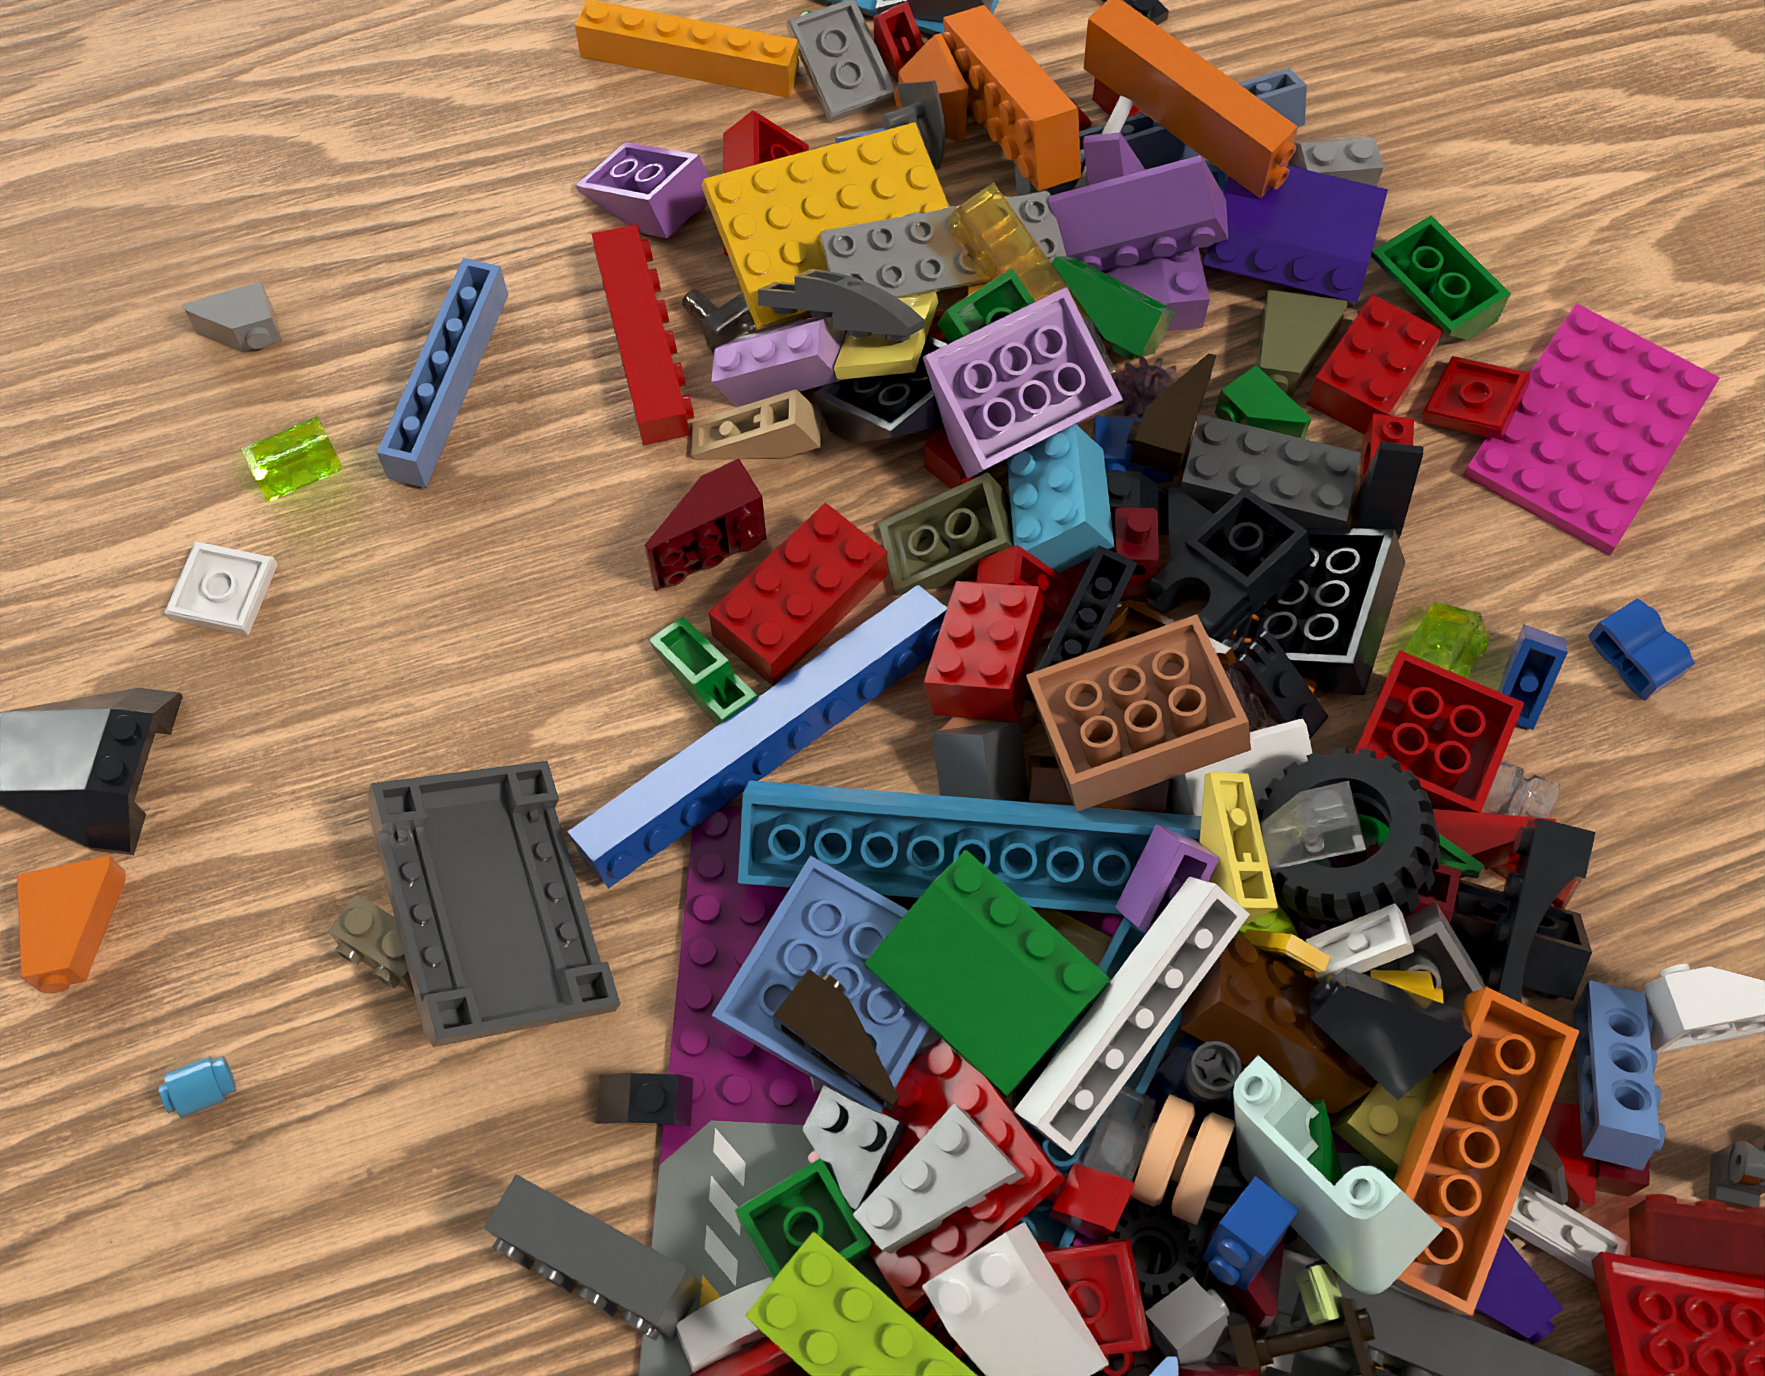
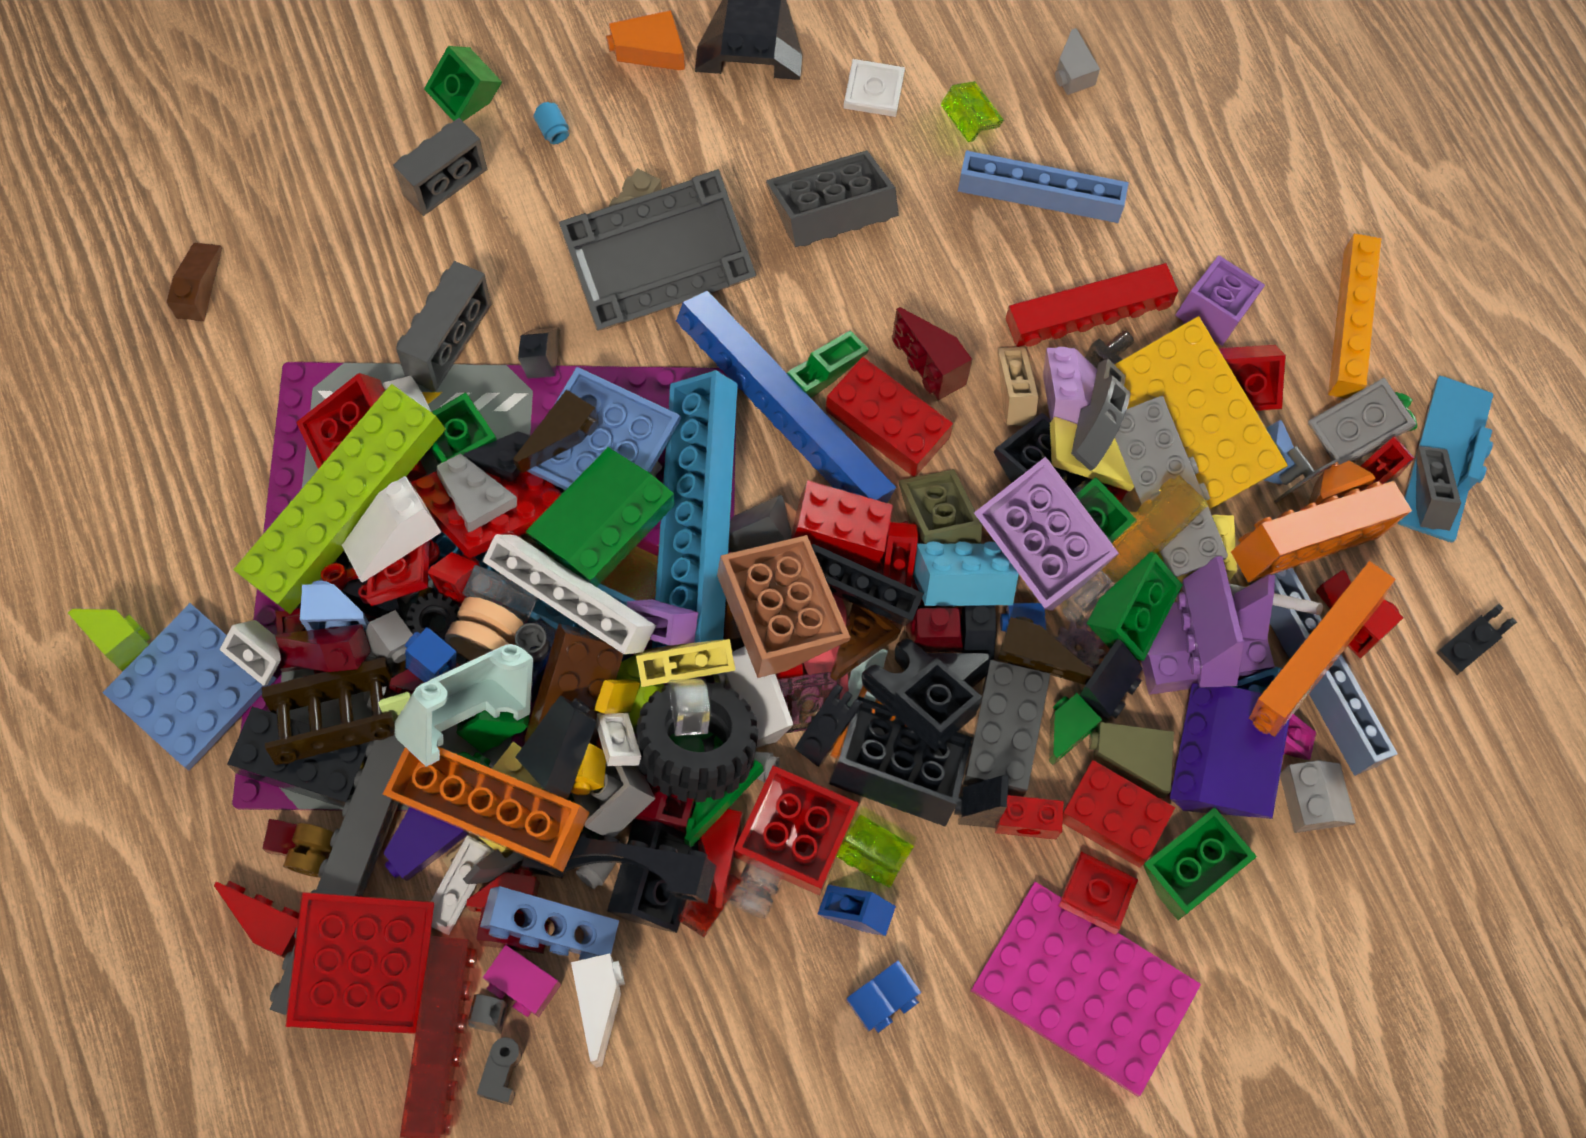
camera: 85 degrees right, 5 degrees up
none -> dark grey brick [393,118,488,216]
none -> green slope [424,46,502,121]
none -> dark pink brick [482,945,561,1018]
none -> dark grey slope [766,150,899,247]
none -> black slope [1080,639,1143,723]

